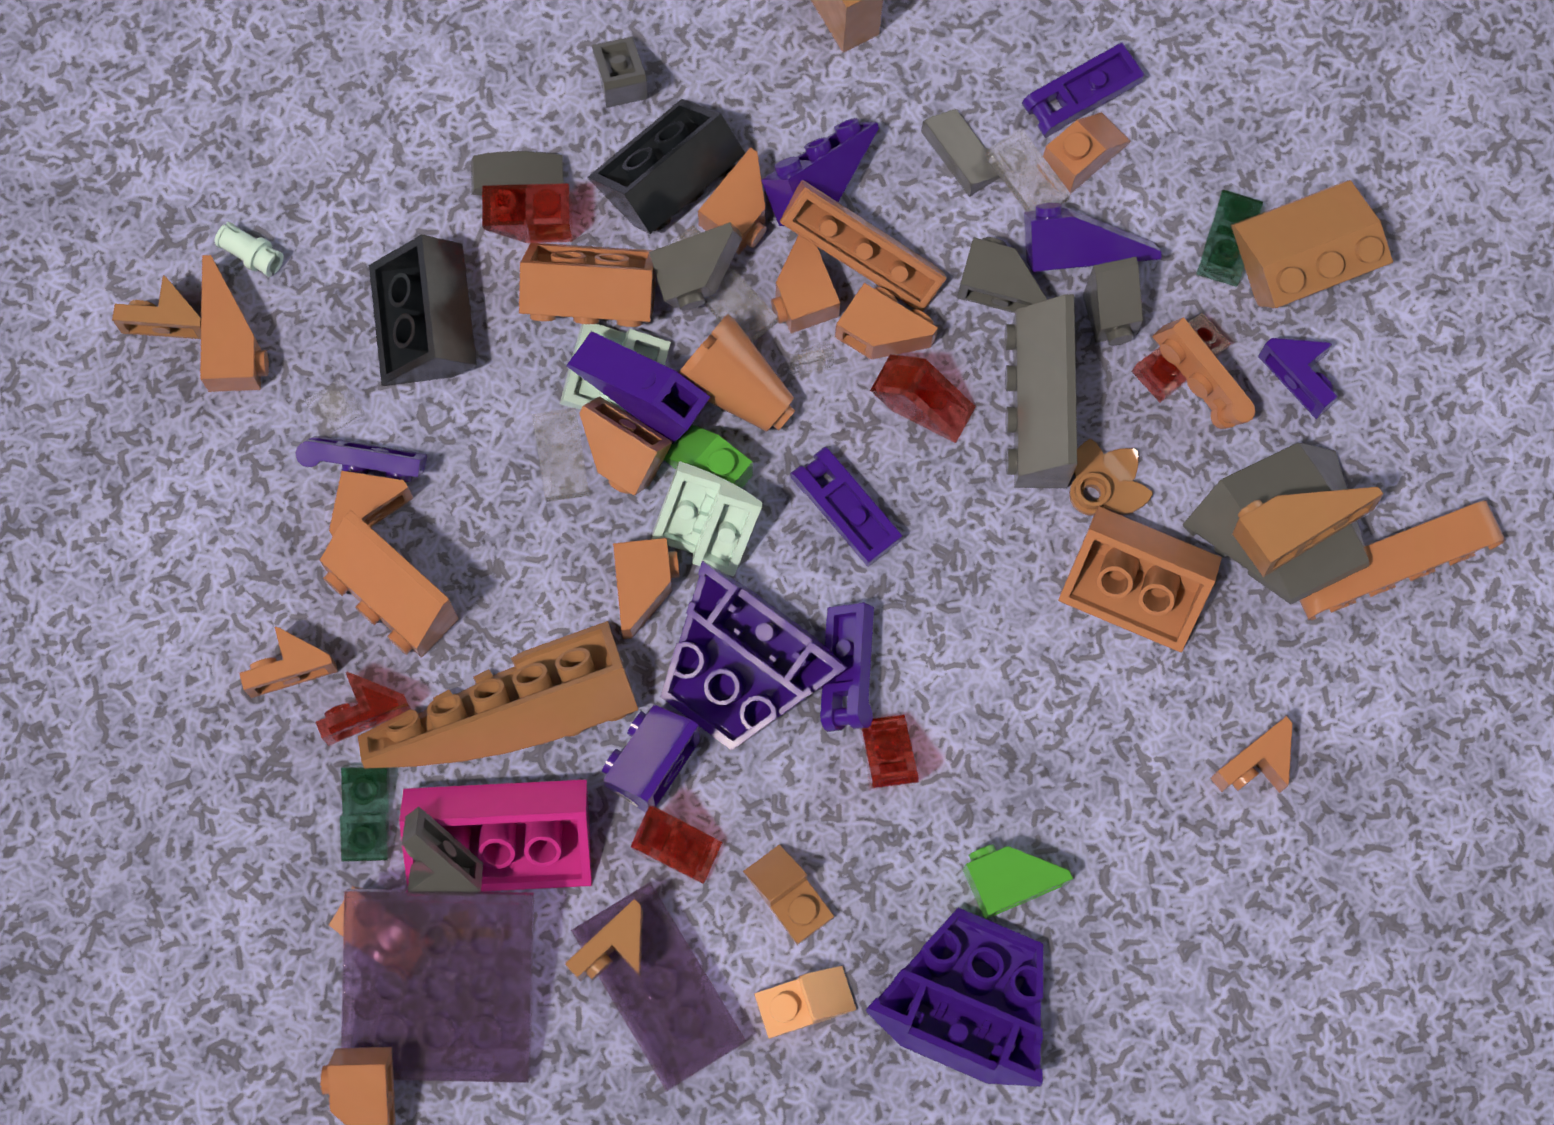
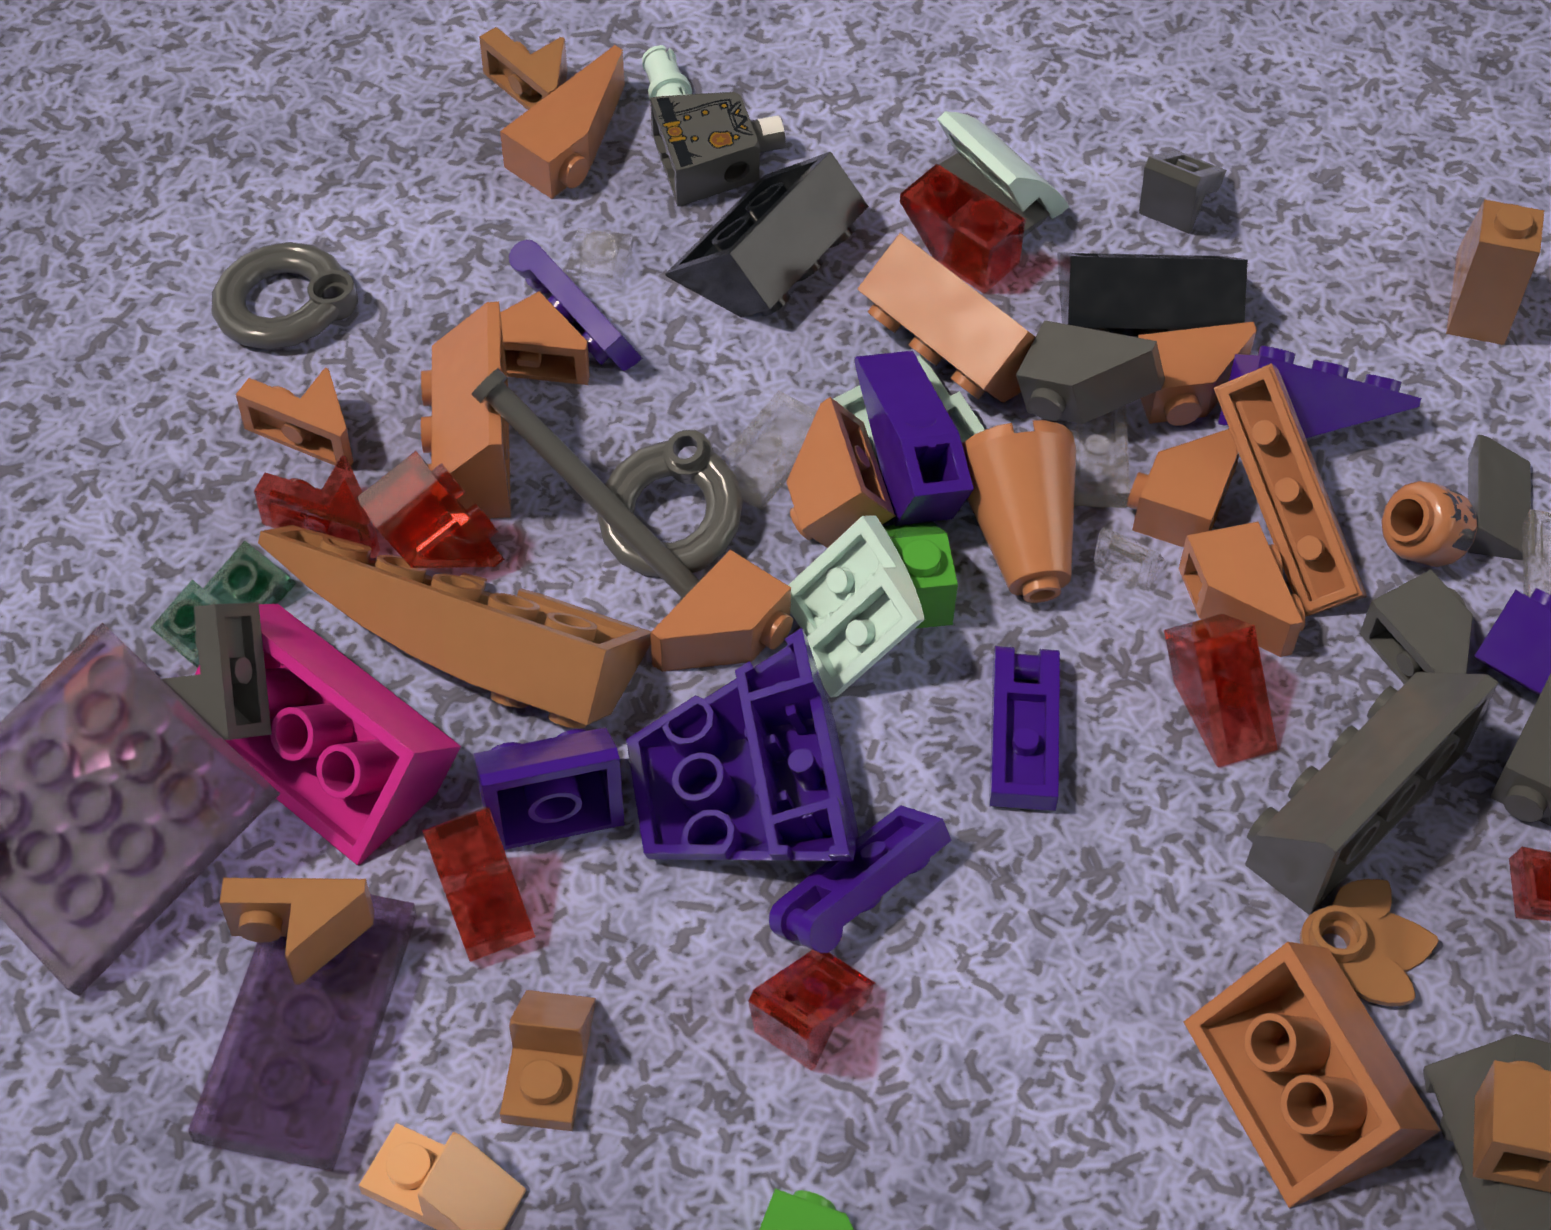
camera: 45 degrees right, 20 degrees down
none -> dark grey piece [212,242,358,350]
none -> clear red slope [356,451,505,568]
none -> dark grey bar [471,368,704,603]
none -> dark grey piece [597,430,743,578]
none -> dark grey torso [650,92,786,206]
none -> light aqua slope [937,111,1070,219]
none -> nougat head [1381,481,1477,567]

